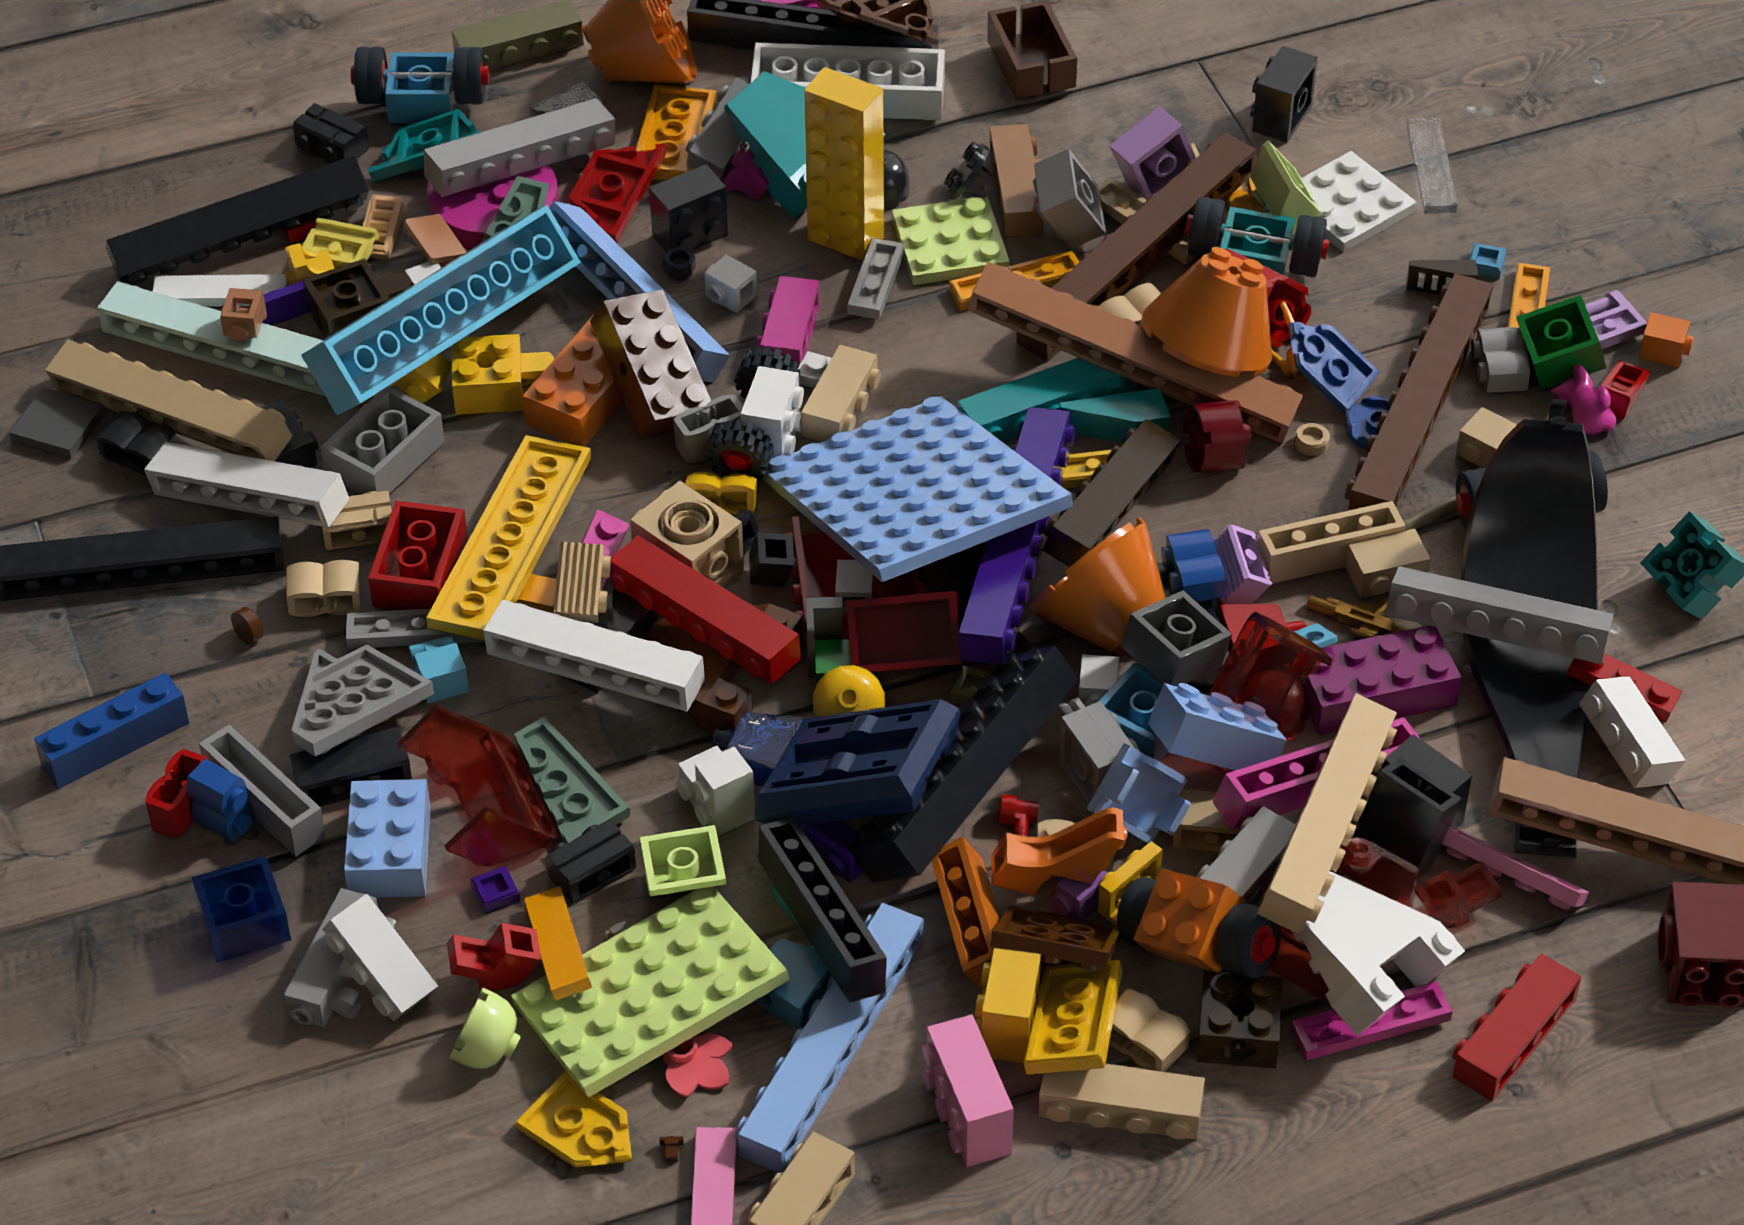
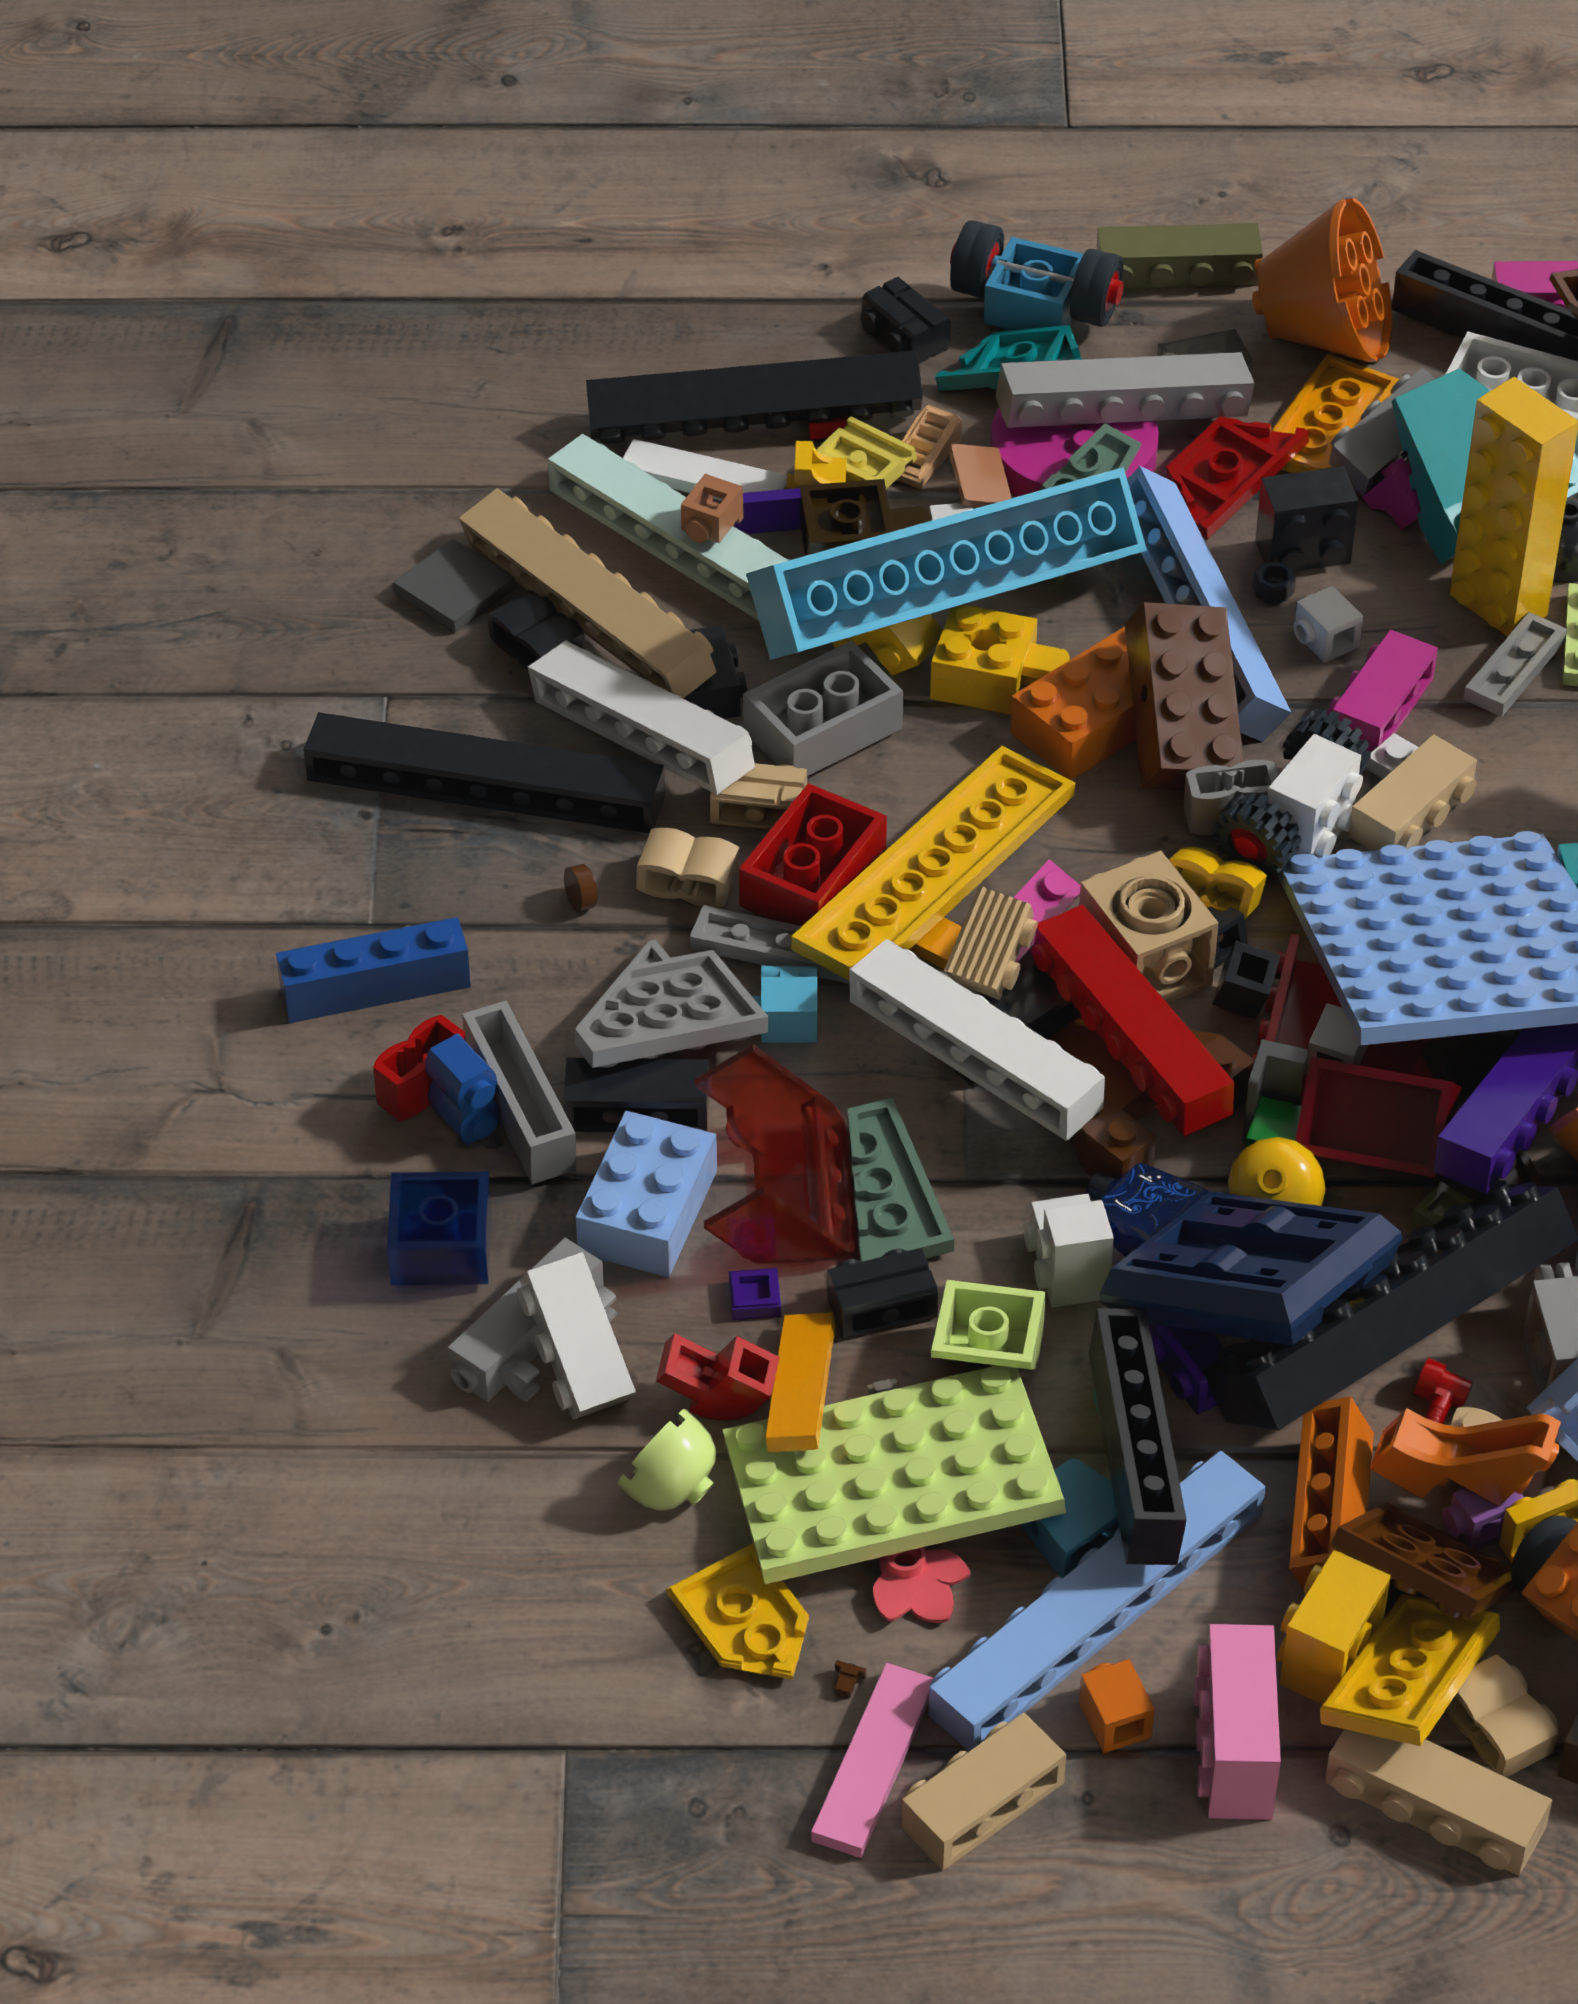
camera: 20 degrees right, 0 degrees up
none -> orange brick [1079,1659,1155,1754]

